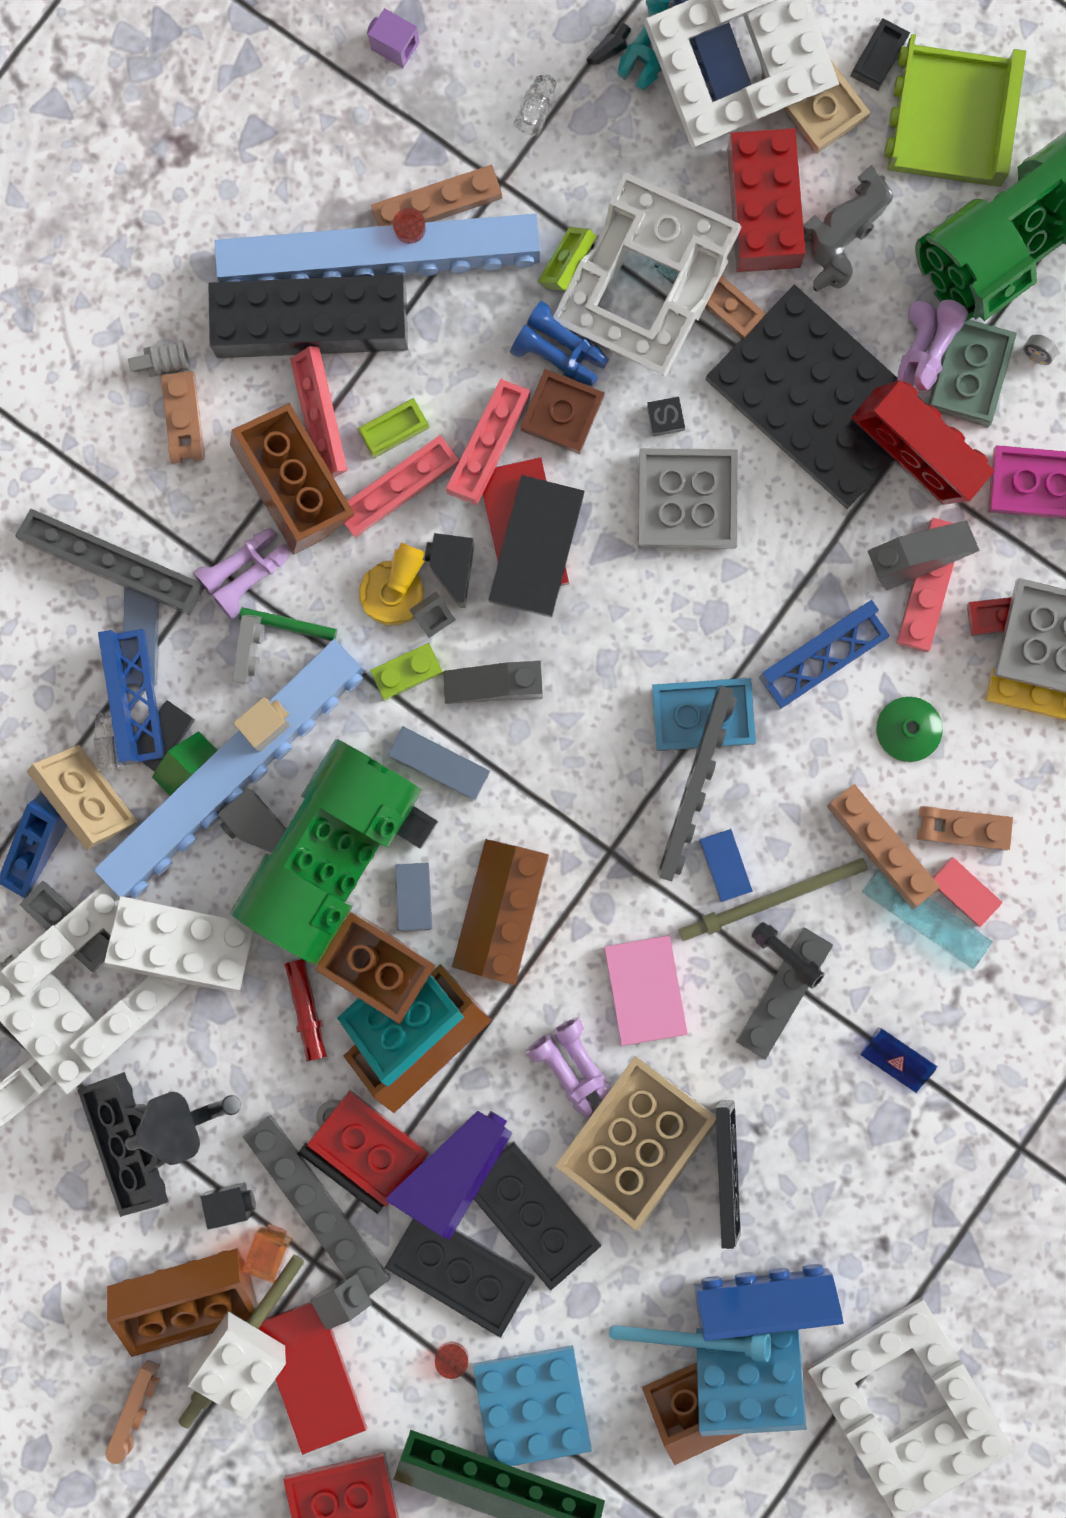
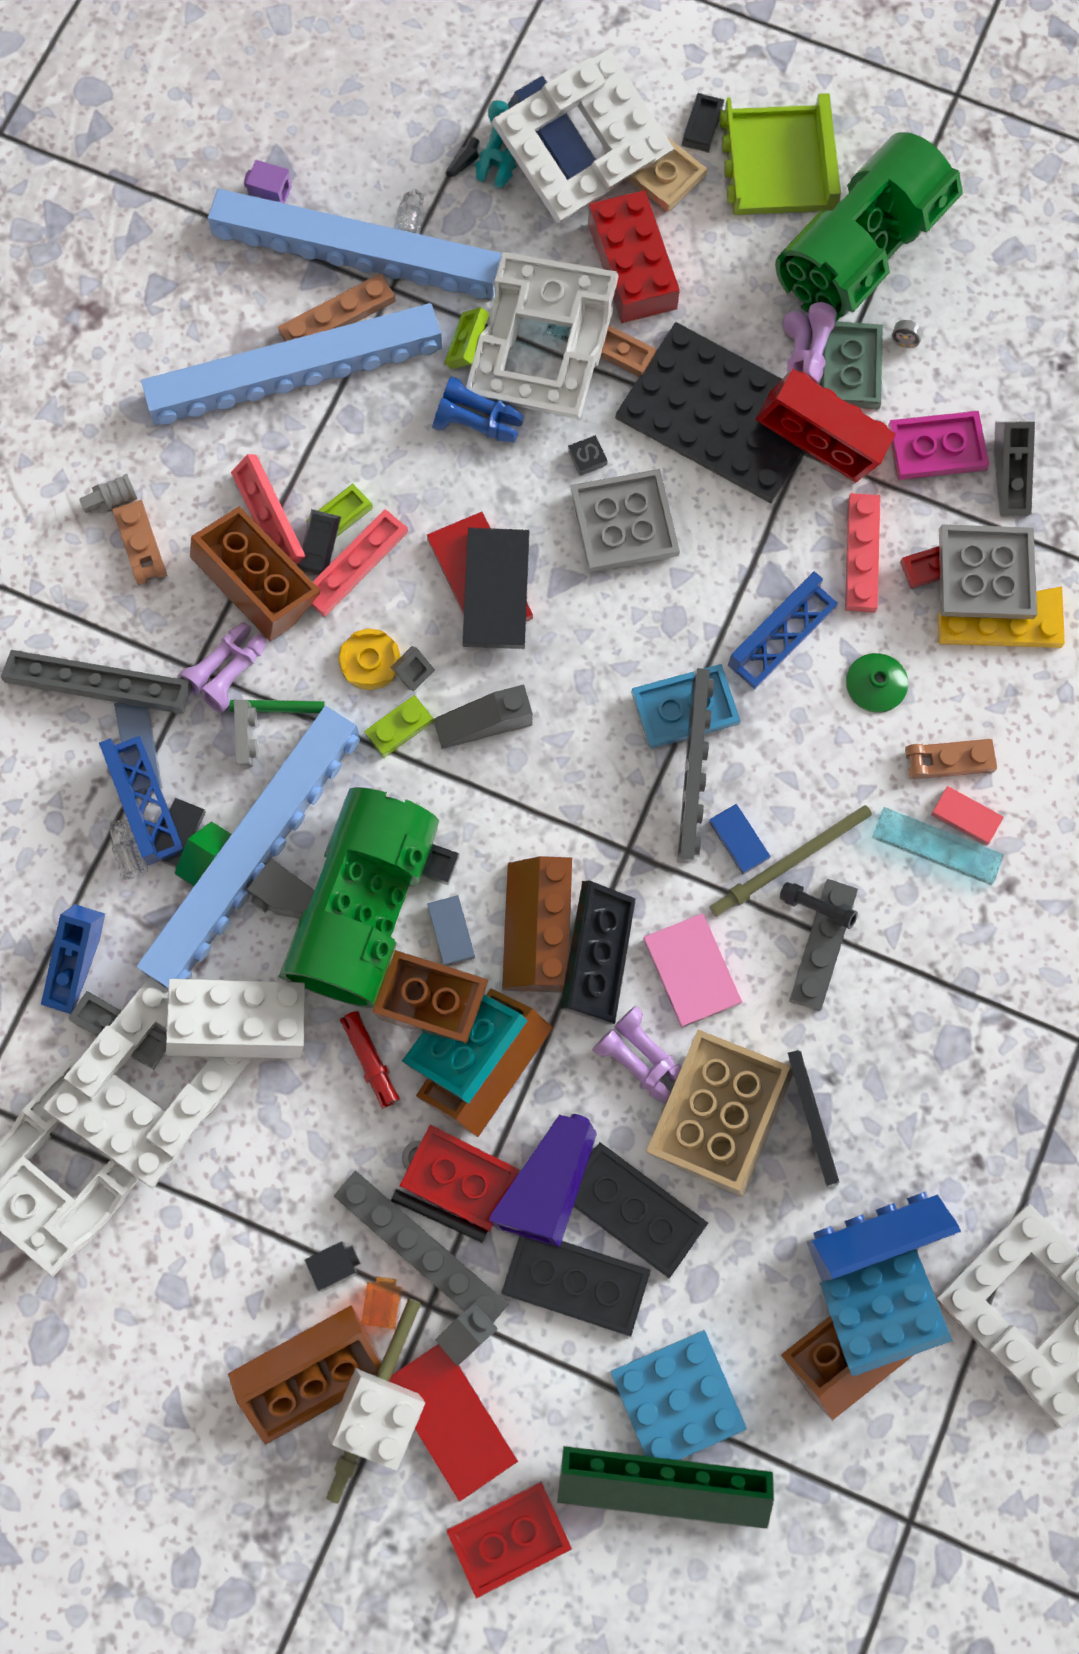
camera: 25 degrees left, 10 degrees down
tan plate [27,745,138,850] -> none
black plate [77,1072,241,1217] -> none
nougat plate [105,1360,161,1464] -> none
black brick [208,274,408,358] -> none
tan brick [233,697,291,751] -> none
yellow cone [387,542,425,593] -> none
sand blue tile [388,726,490,801] -> none
clear red tile [393,208,426,244] -> none
black slope [425,533,475,608] -> none
clear red tile [435,1341,469,1379] -> none
coral plate [446,379,531,506] -> none
copper plate [520,369,605,455] -> none
medium azure piece [609,1325,771,1362] -> none
dark grey animal [803,165,893,292] -> none
nougat plate [827,784,941,910] -> none
clear blue slope [859,1027,938,1093] -> none
dark grey slope [868,520,980,591] -> none
none -> light blue brick [208,188,502,299]
none -> black tile [298,509,341,575]
none -> black tile [560,880,636,1024]

